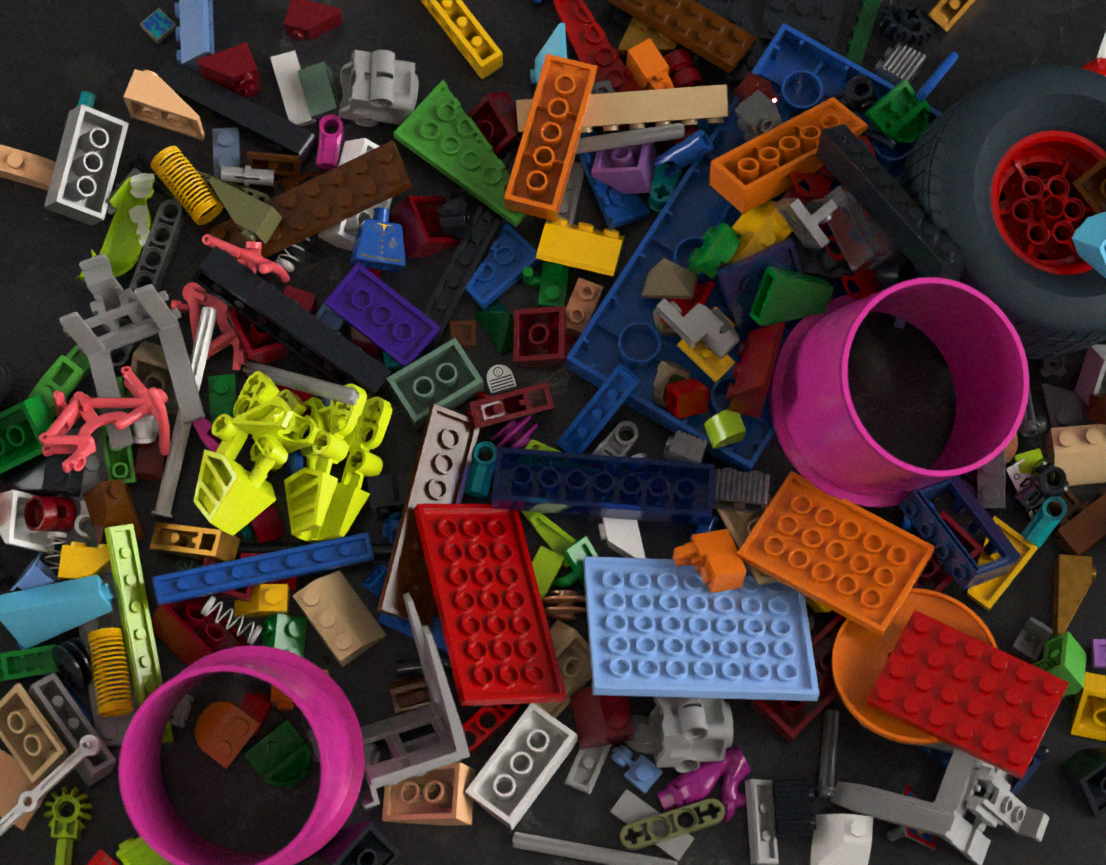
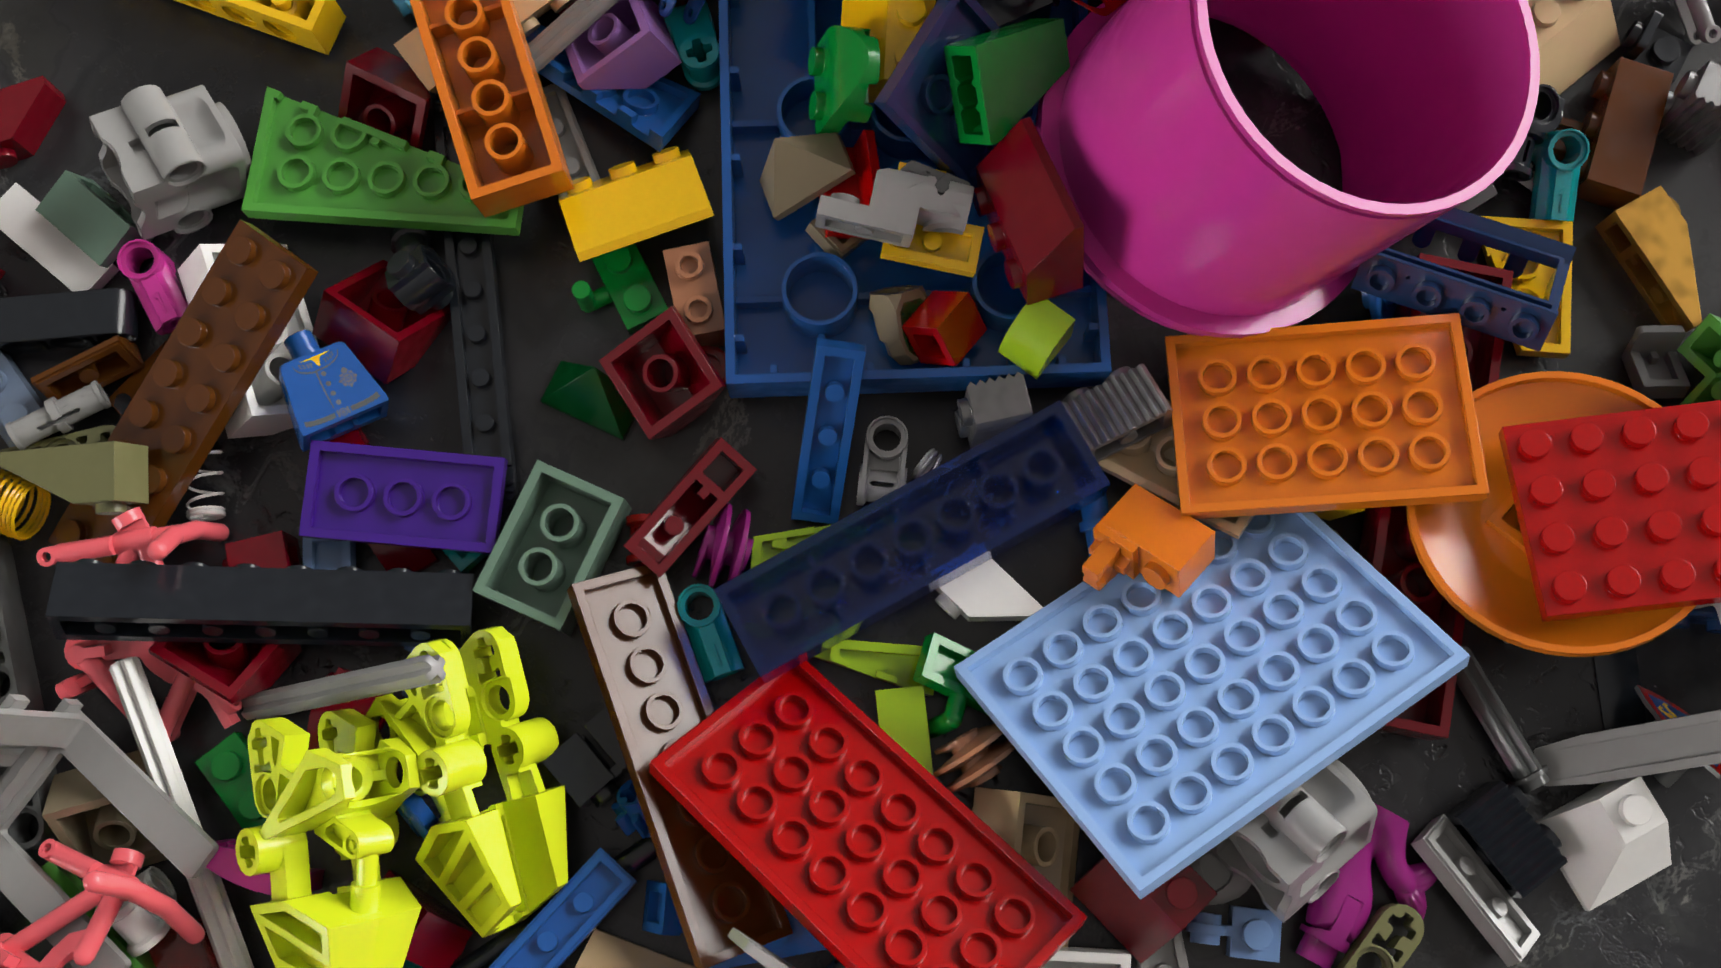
camera: 30 degrees left, 5 degrees up
reddish brown tile [449,320,477,349] -> none
blue wing [465,222,542,310] -> none
white tile [487,365,517,396] -> none

